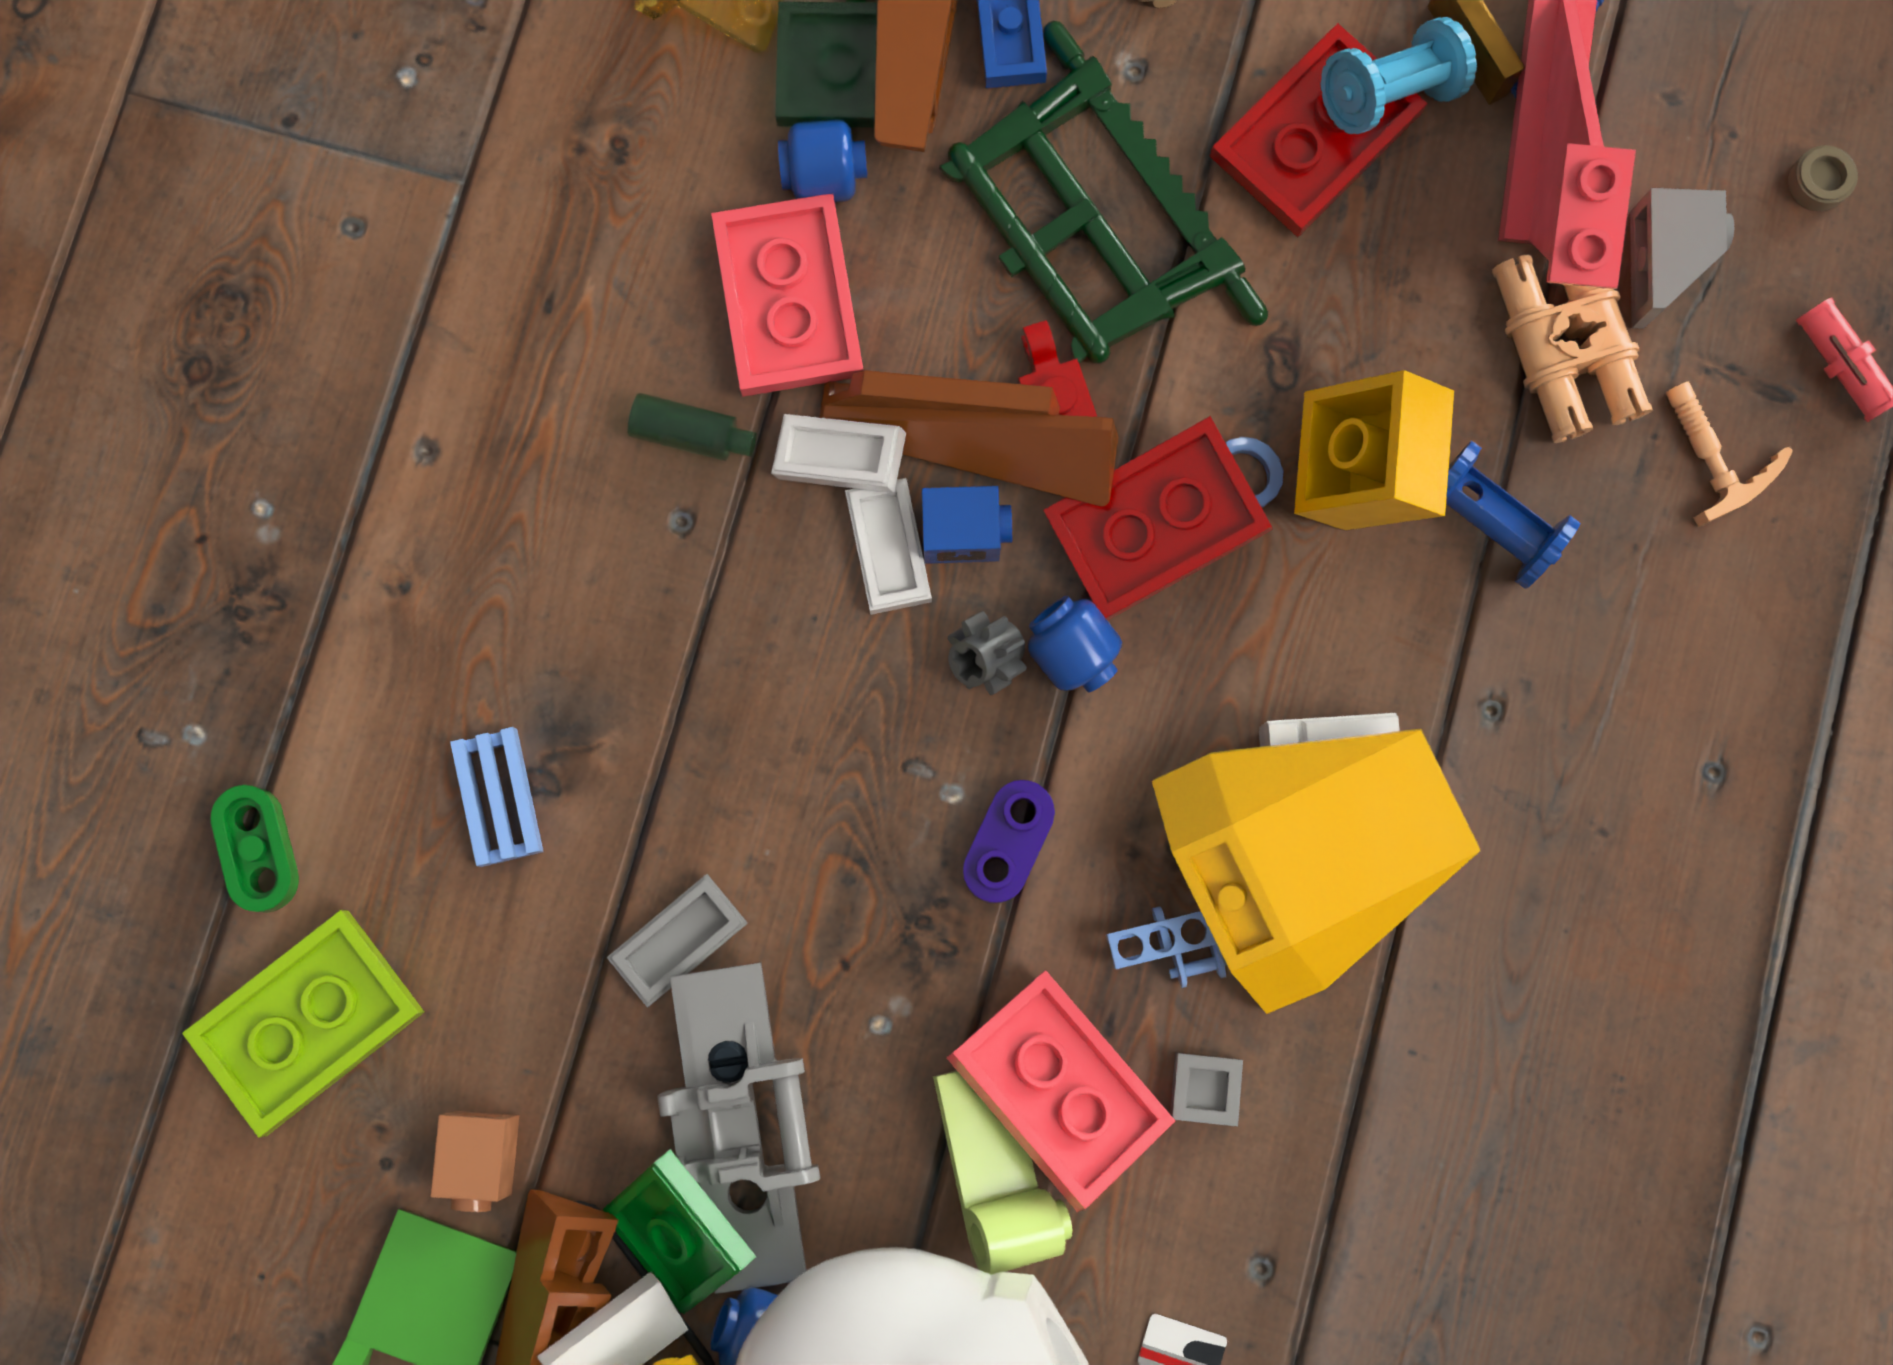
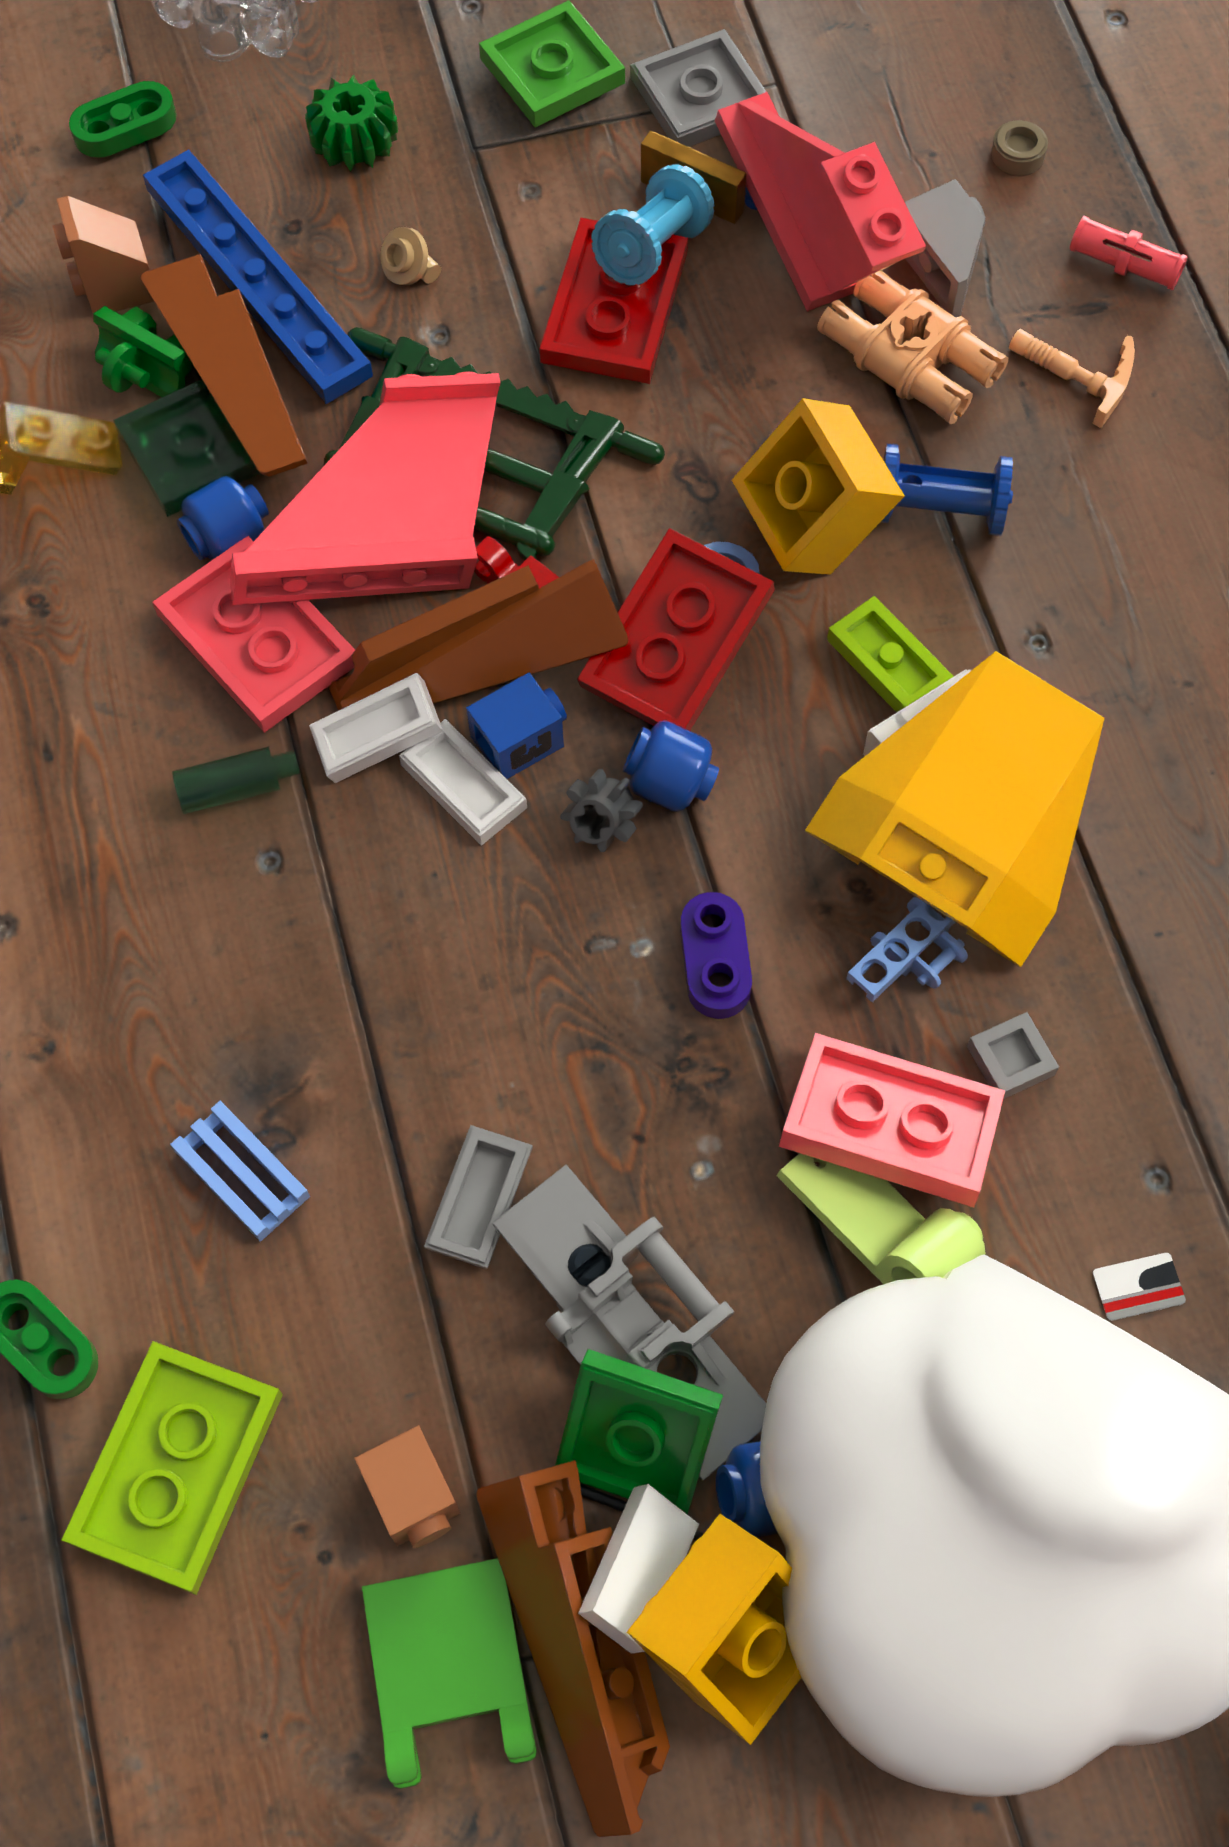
camera: 30 degrees left, 15 degrees down
none -> coral piece [230,372,501,605]
none -> lime plate [827,596,954,712]

